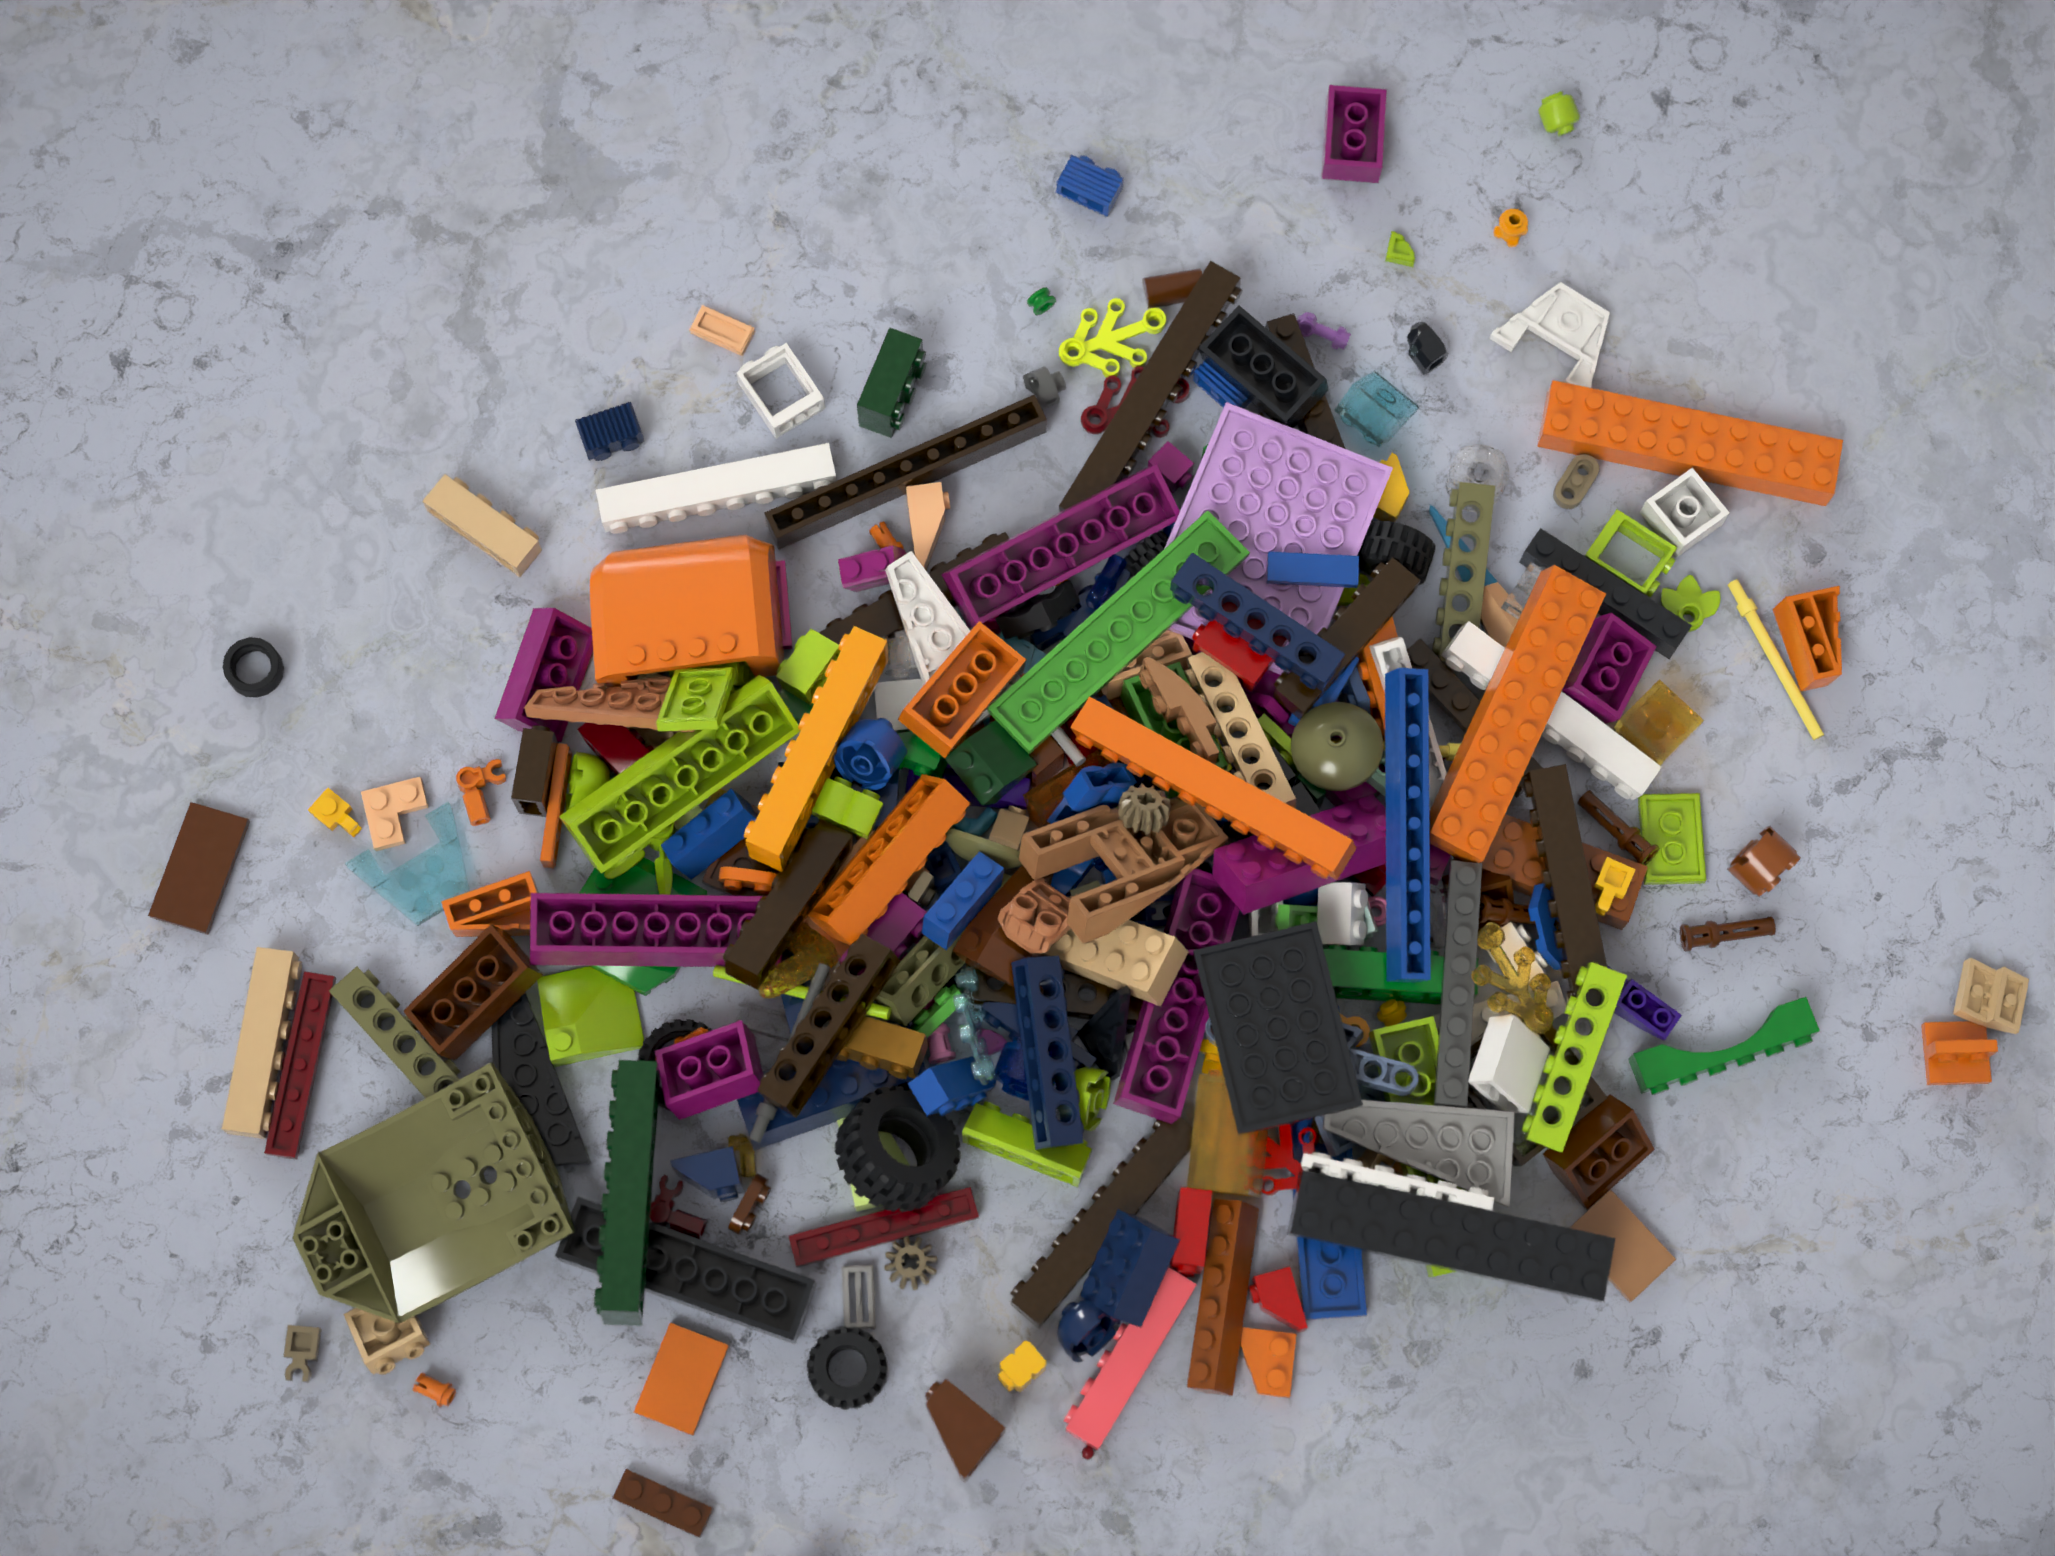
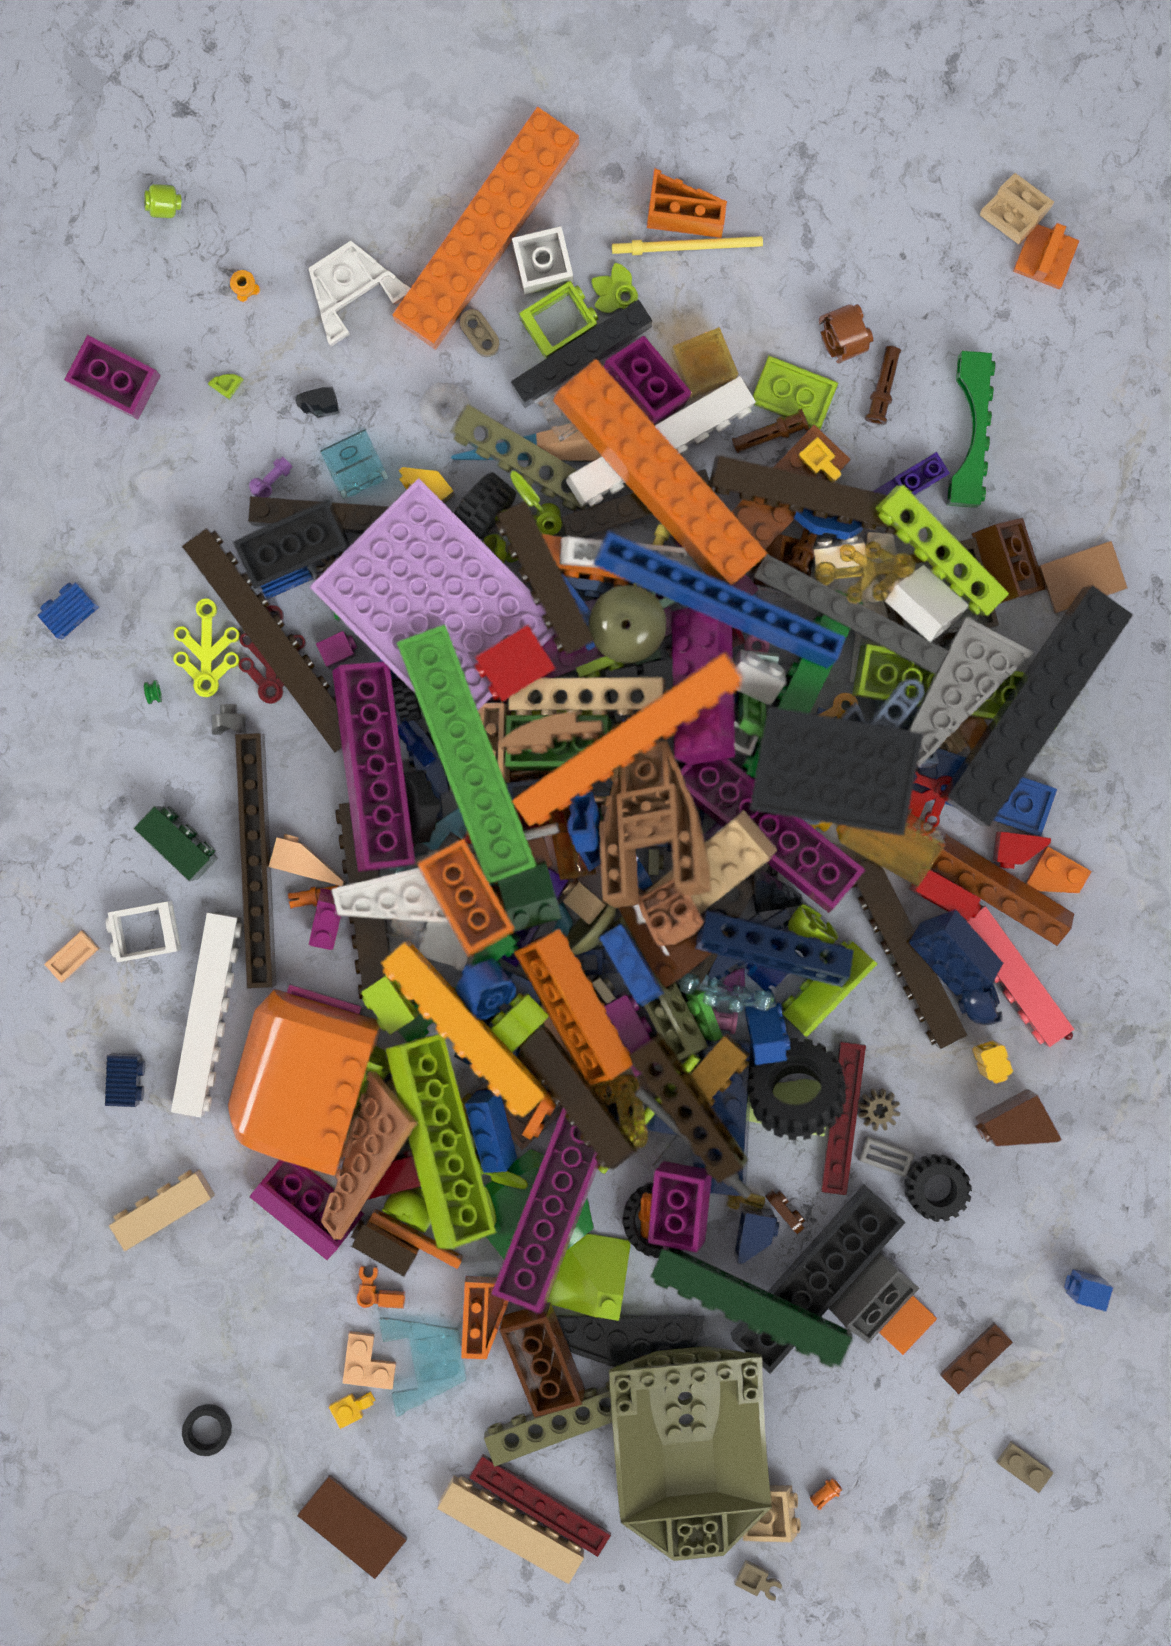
camera: 60 degrees left, 15 degrees up
dark red bar [650,1174,707,1239] -> none
lime tile [656,667,736,731] -> none
dark tan gear [1118,783,1171,835] -> none
reddish brown brick [1142,268,1202,309] -> none
dark blue brick [1170,553,1345,691] -> none
magenta tile [1249,692,1289,724] -> none
blue tile [1267,552,1359,588] -> none
white wing [1301,1152,1494,1211] -> none
yellow plate [1376,999,1407,1027] -> none
none -> lime plant [495,471,562,563]
none -> dark grey slope [829,1252,919,1344]

